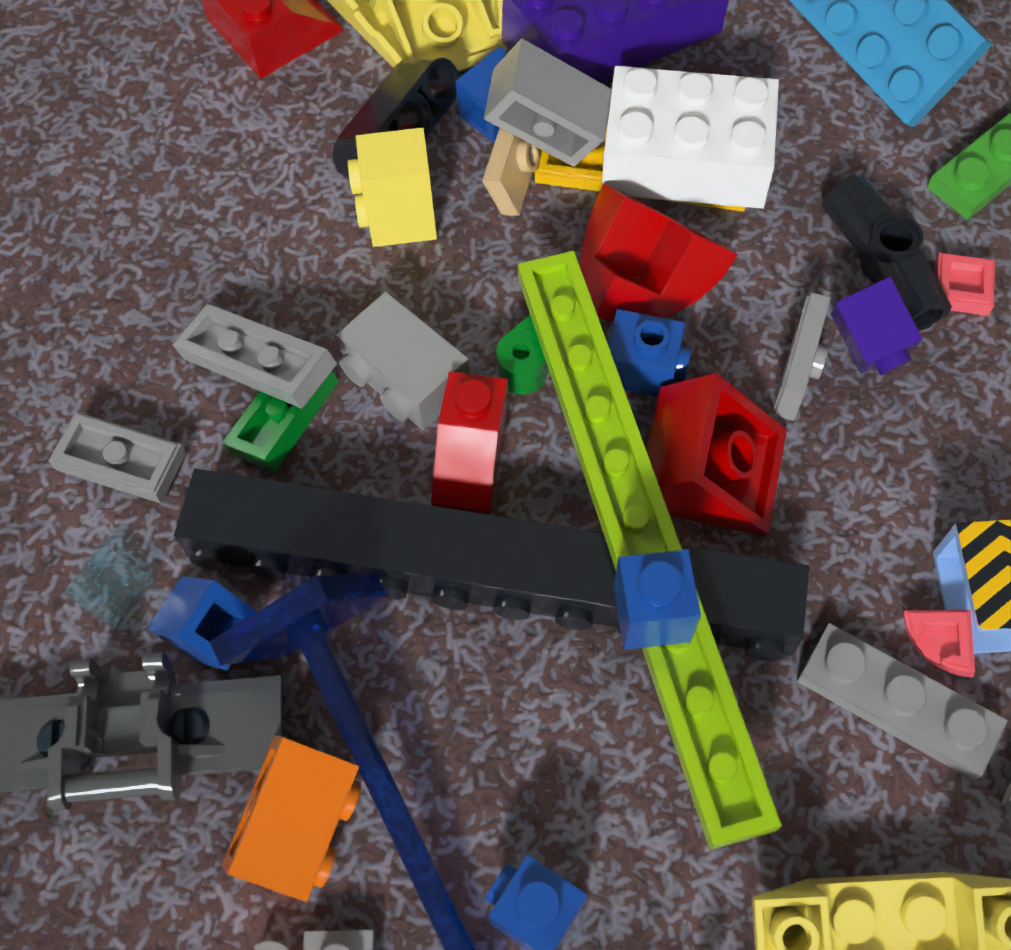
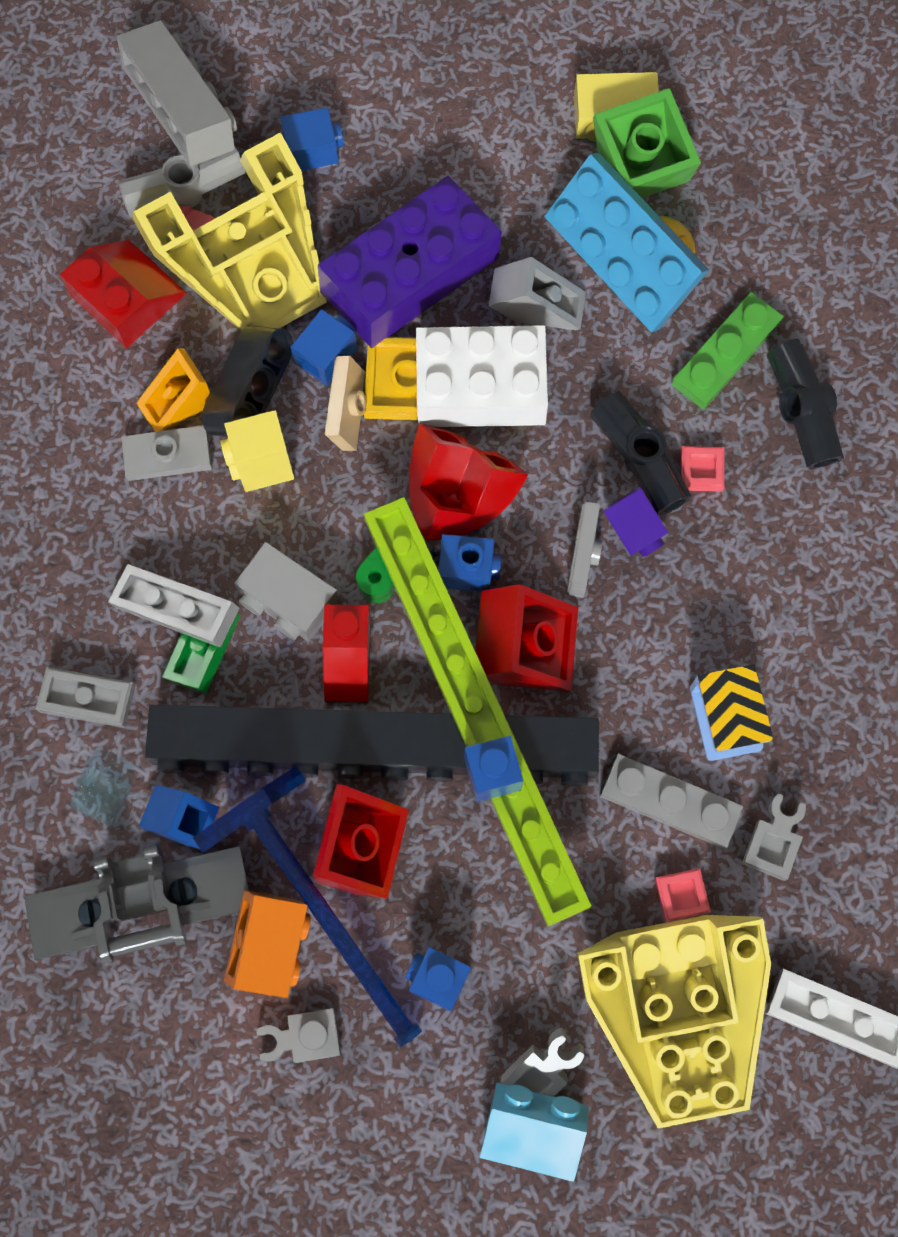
camera: 10 degrees left, 10 degrees up
light grey brick [483,38,612,167] -> none
coral tile [903,610,975,678] -> none
none -> light grey plate [121,425,212,481]
none -> light orange slope [137,348,210,432]
none -> red slope [313,784,409,899]
none -> light grey slope [489,257,586,330]
none -> coral tile [654,868,711,923]

